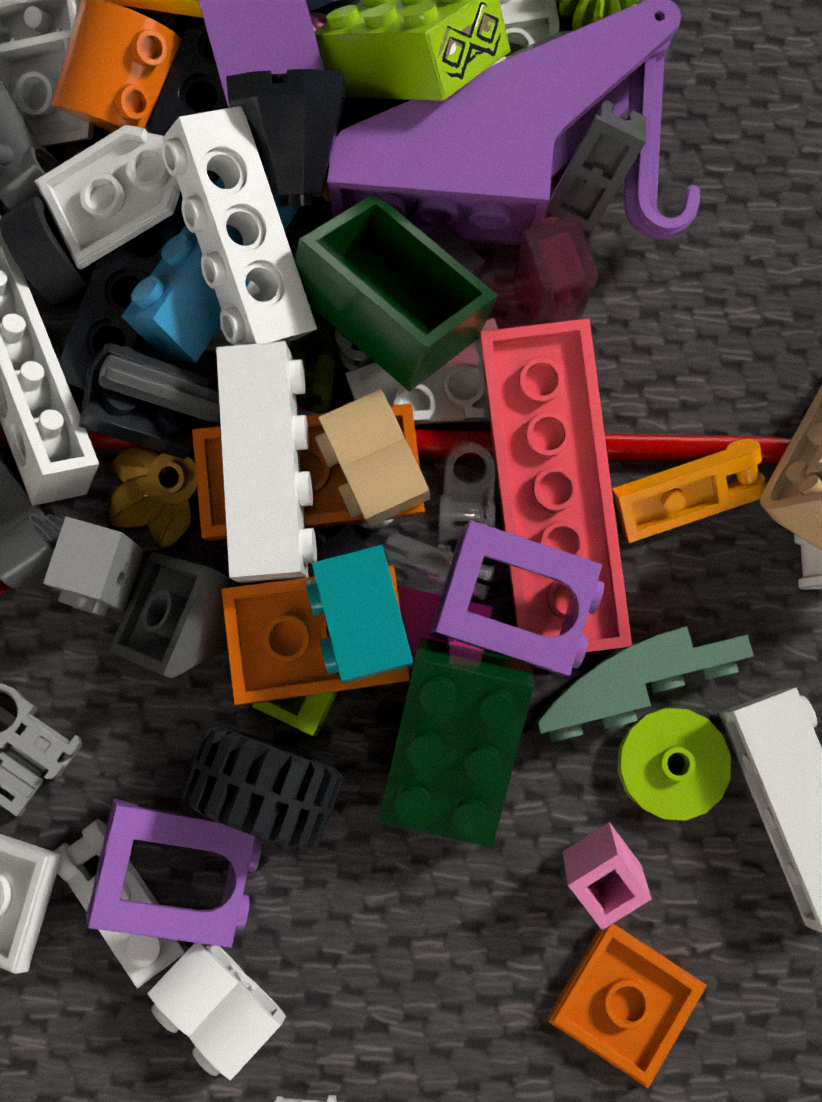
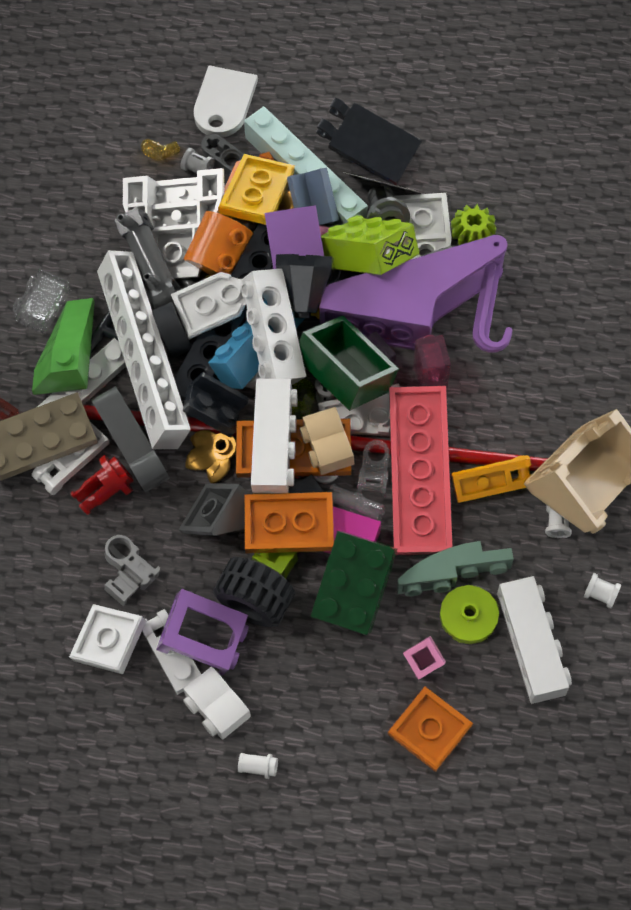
camera: 10 degrees right, 15 degrees down
light grey brick [43,516,144,617] -> none
dark grey axle [99,355,221,425] -> none
teal brick [305,545,414,684] -> none
medium lavender panel [428,520,604,677] -> none
dark grey hinge [546,101,646,233] -> none

